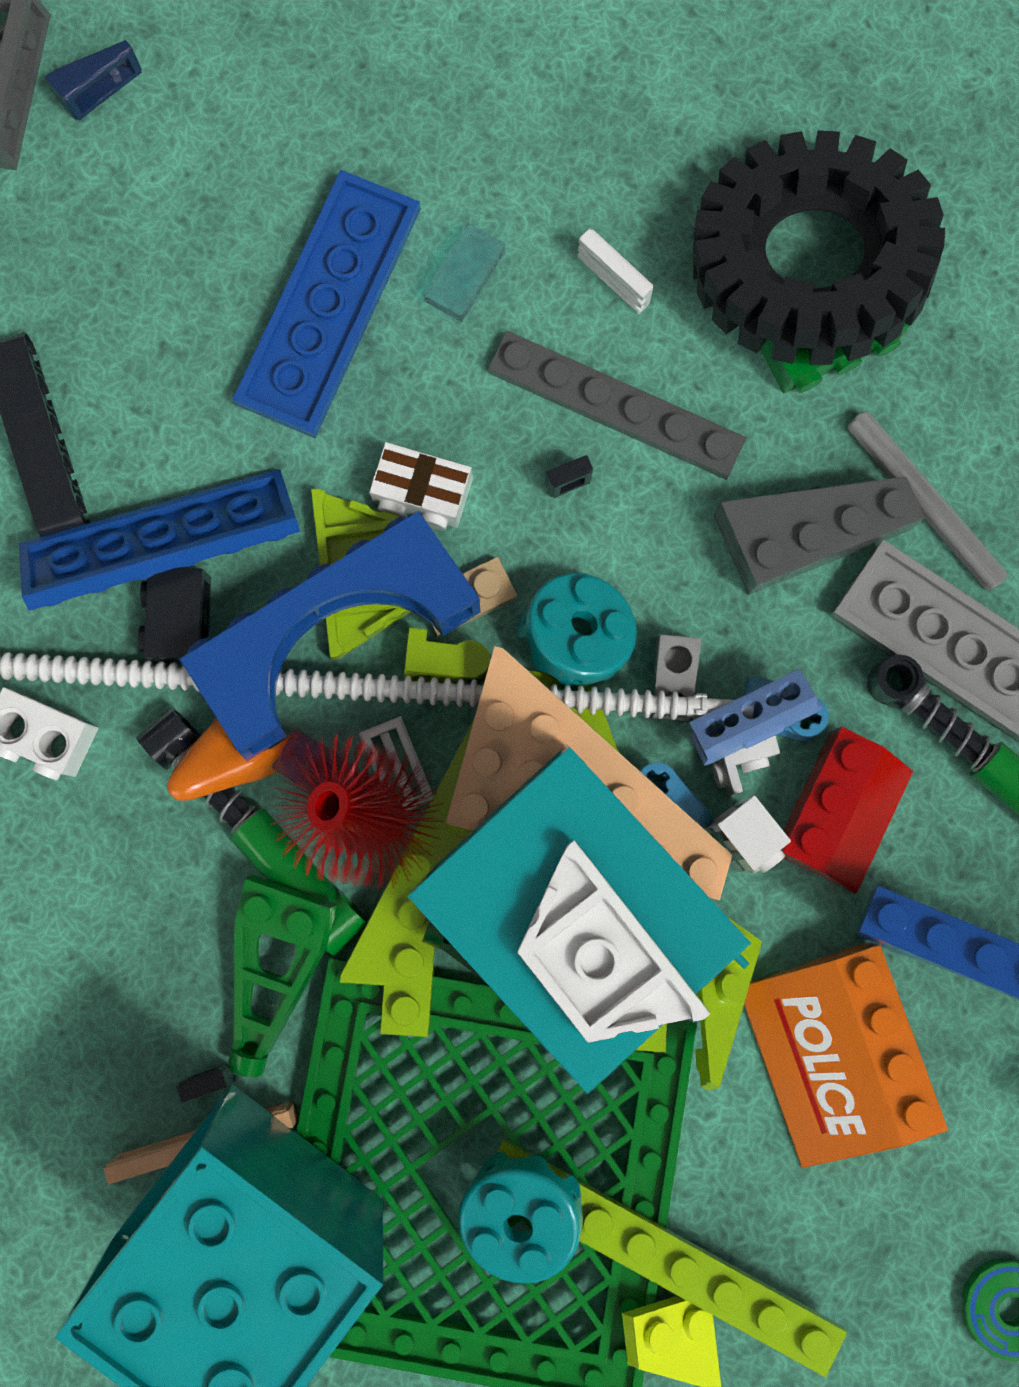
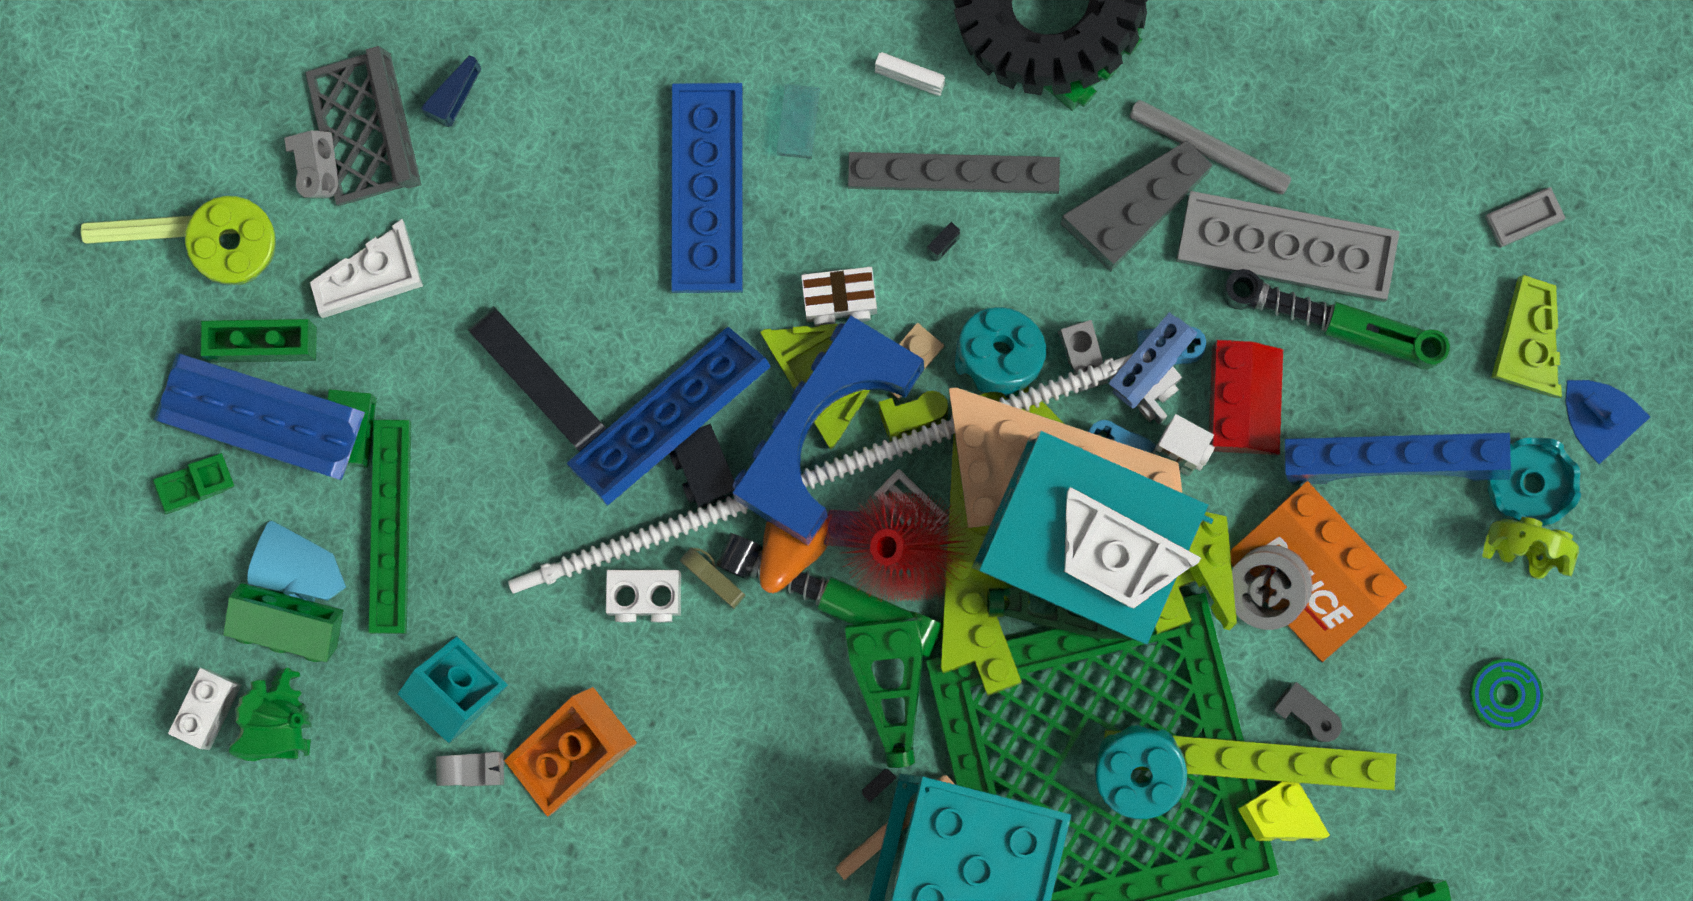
camera: 20 degrees left, 0 degrees up
none -> olive piece [679,547,746,609]
none -> light grey wheel [1232,545,1312,630]
none -> dark grey leg [1269,682,1342,742]

